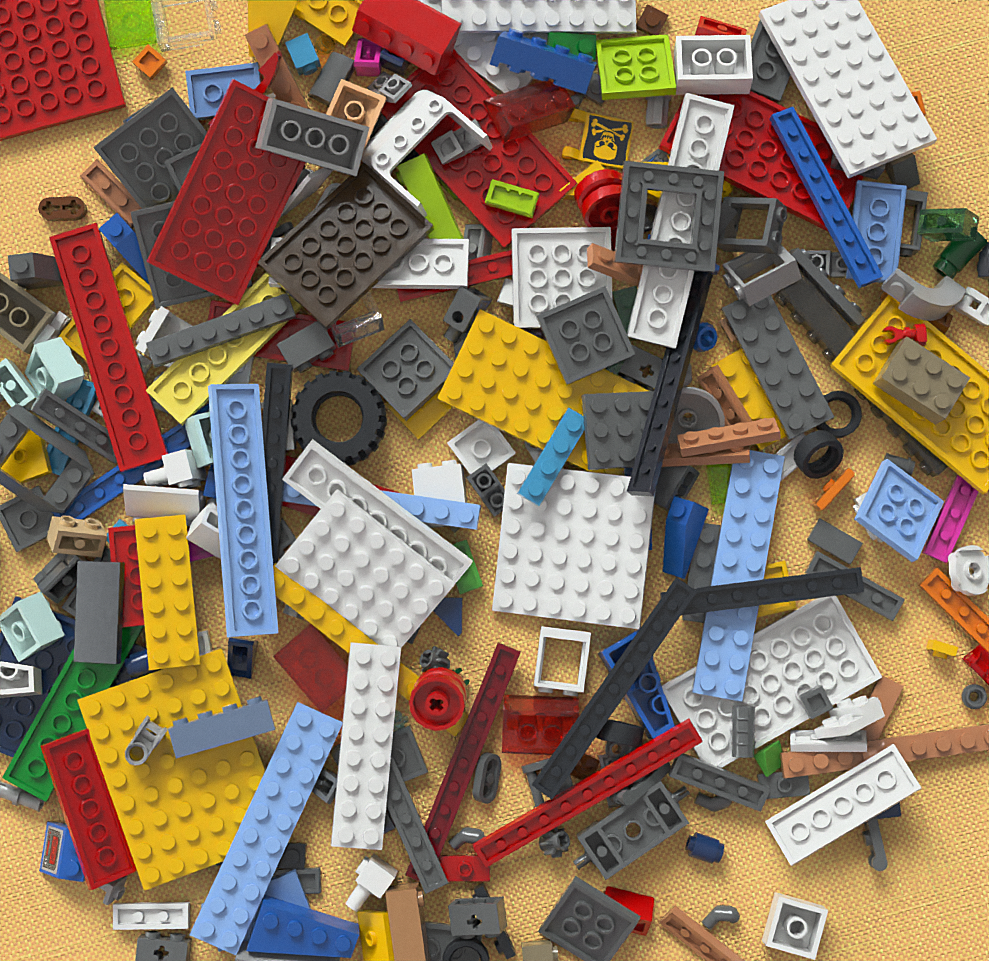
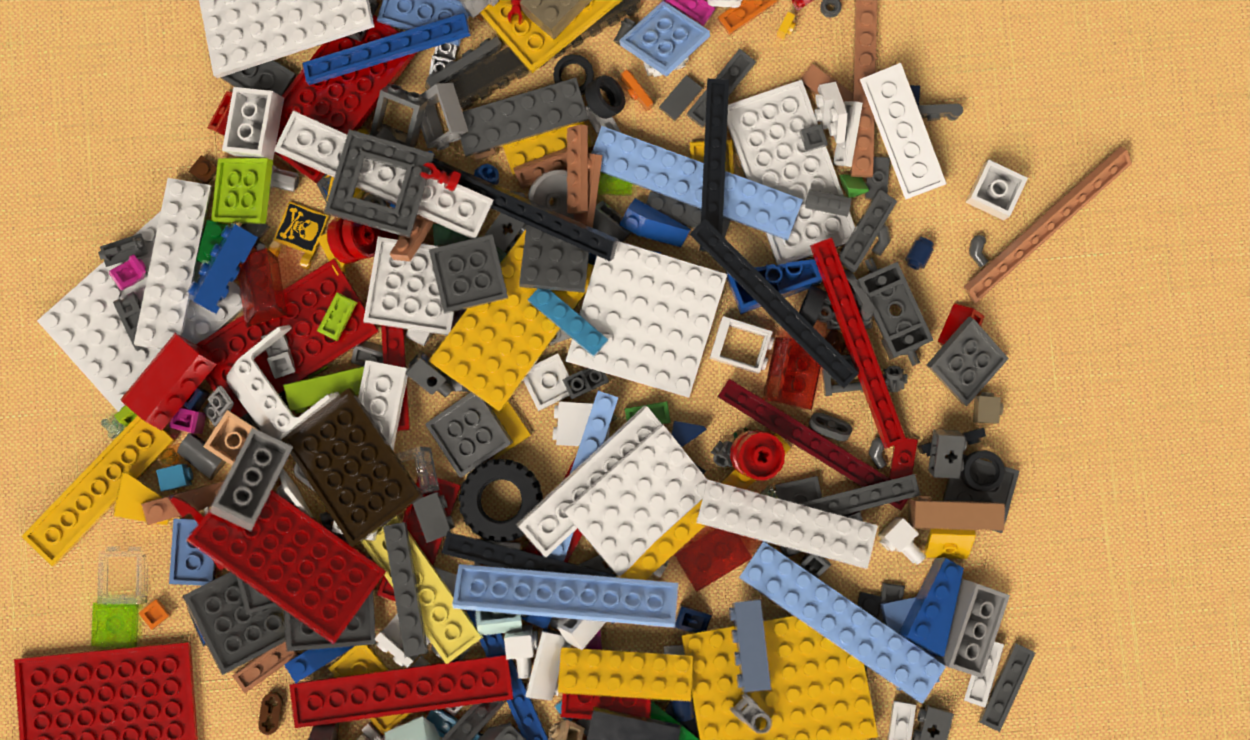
camera: 85 degrees left, 0 degrees up
none -> red piece [420,163,461,192]

